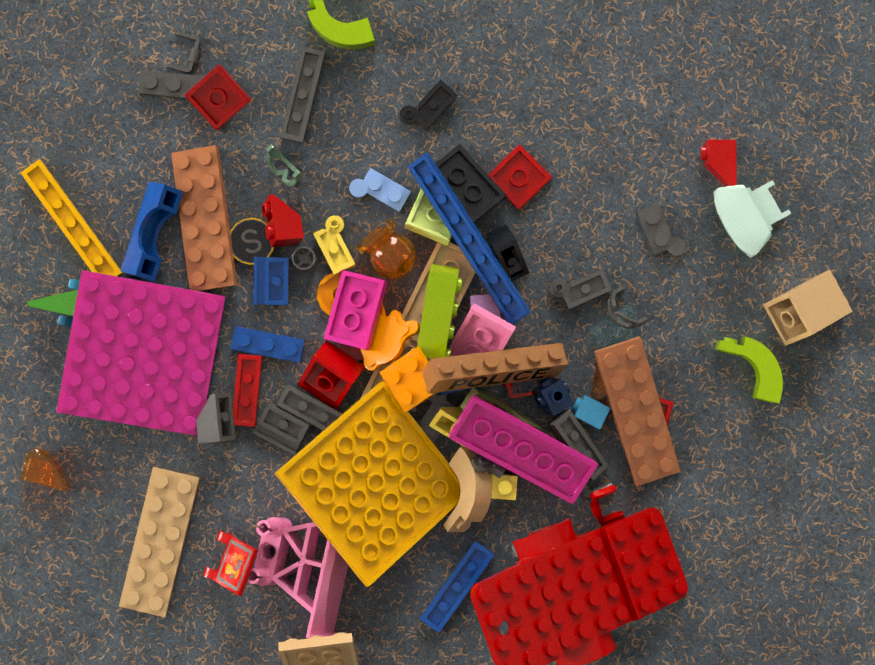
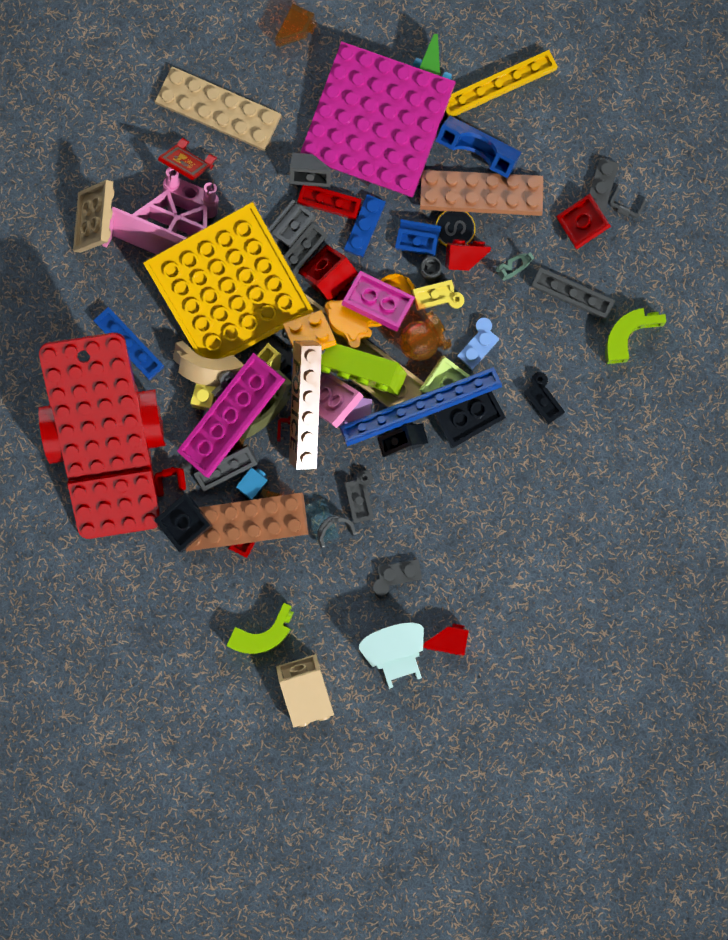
camera: 100 degrees right, 5 degrees down
red tile [488,144,552,211] -> none
dark blue brick [533,377,573,416] -> none
none -> black plate [154,493,213,552]

